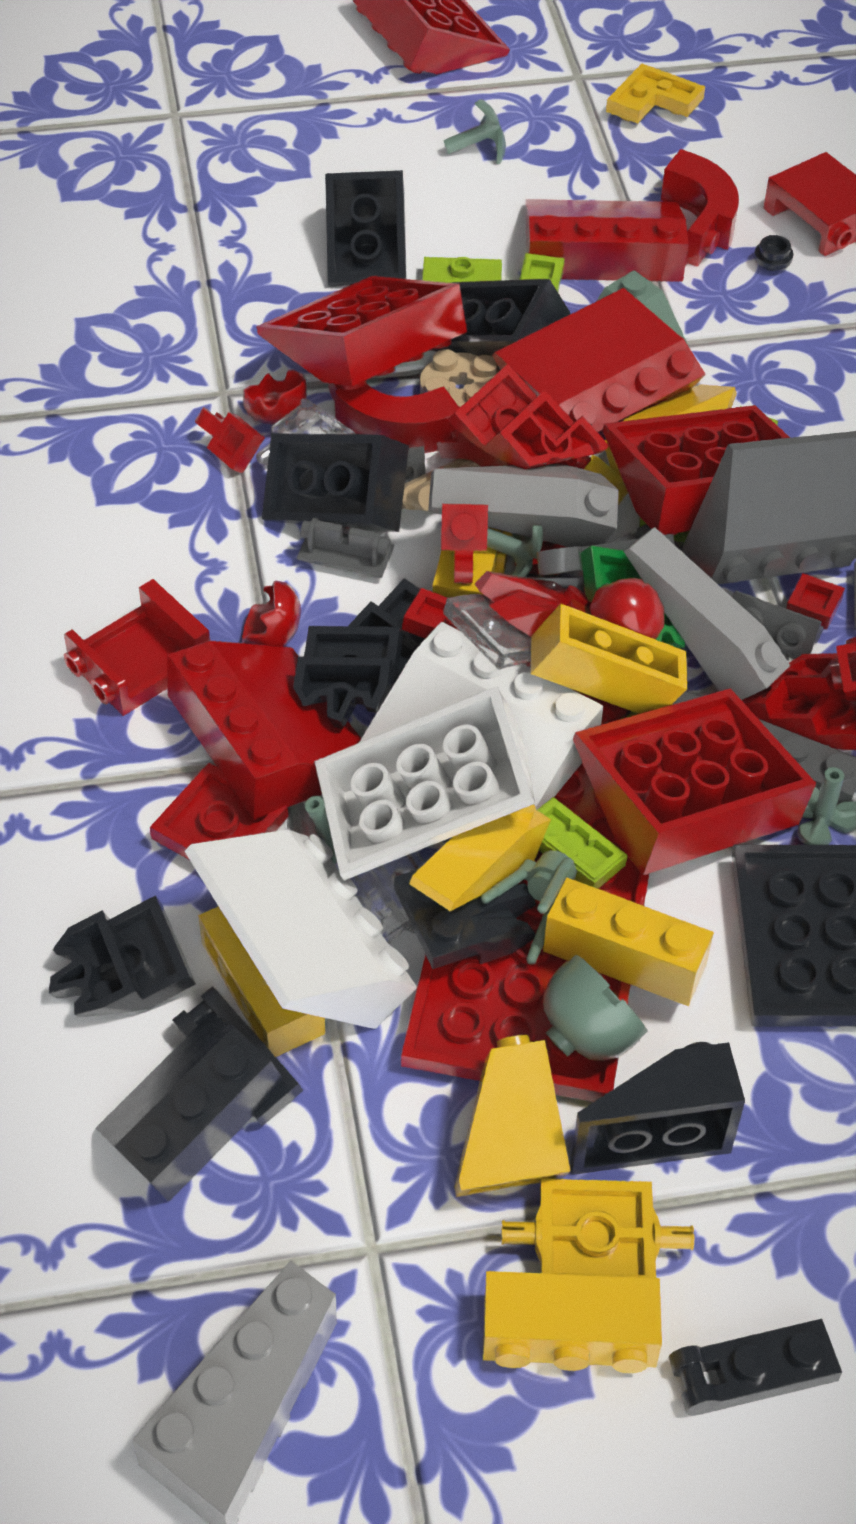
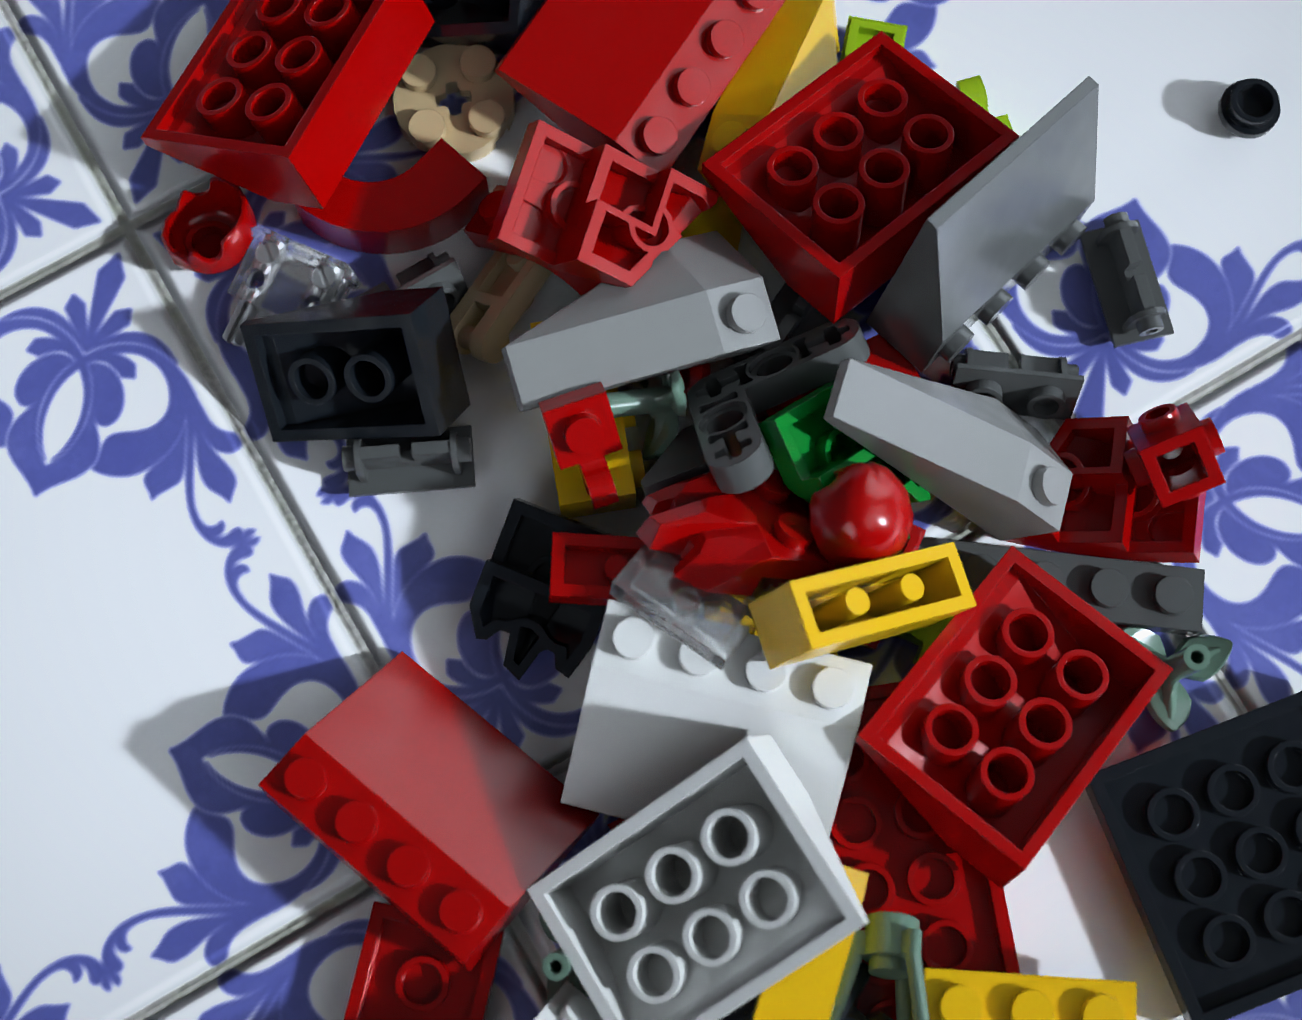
camera: 20 degrees left, 25 degrees up
red panel [64,579,210,716] -> none
red plate [194,407,265,474] -> none
red hair [242,580,302,647] -> none
black plate [293,626,403,729] -> none
lime plate [537,797,628,889] -> none
red plate [786,573,845,630] -> none

